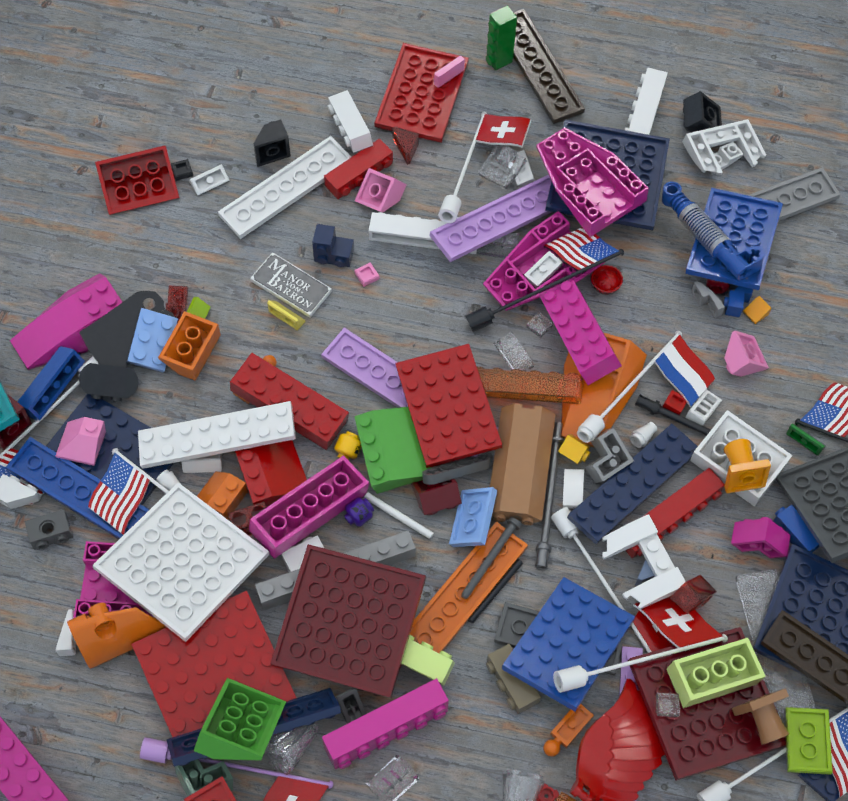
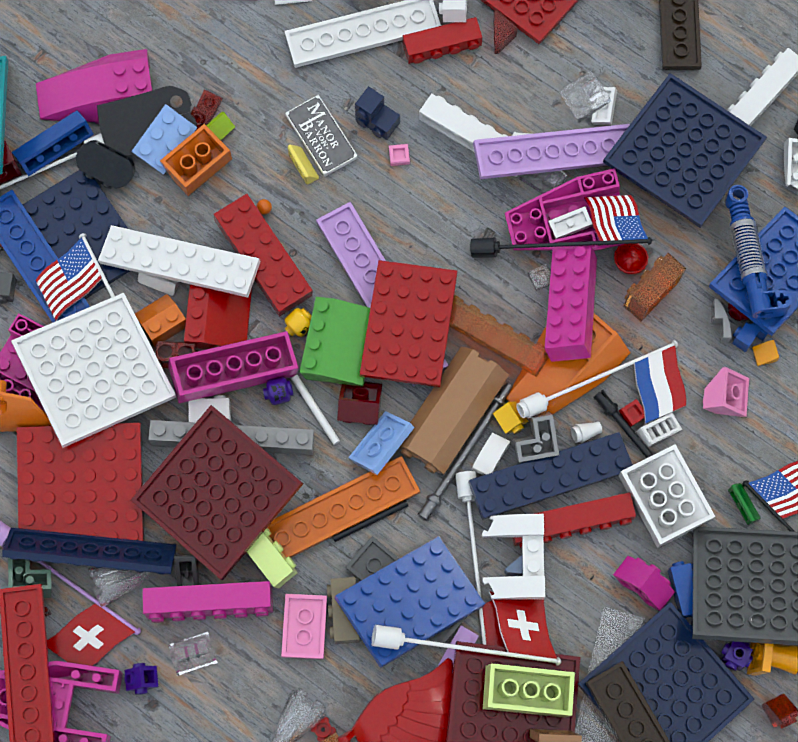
camera: 25 degrees right, 10 degrees up
bright pink slope [55,417,106,466] -> none
white cone [156,469,181,491] -> none
bright green slope [194,678,286,760] -> none
bright pink slope [355,168,407,212] -> none
dark grey beam [422,455,491,485] -> none
flag [438,112,531,223] -> none
dark grey bar [461,517,521,599] -> none
clear brick [493,331,534,374] -> none
dark pink wedge [536,128,649,237] -> none
orange plate [543,704,594,757] -> none
clear plate [656,693,680,717] -> none
clear red piece [670,575,717,614] -> none
light orange plant [723,439,771,494] -> none
none -> bright pink plate [281,594,327,659]
none -> clear orange brick [623,253,686,322]

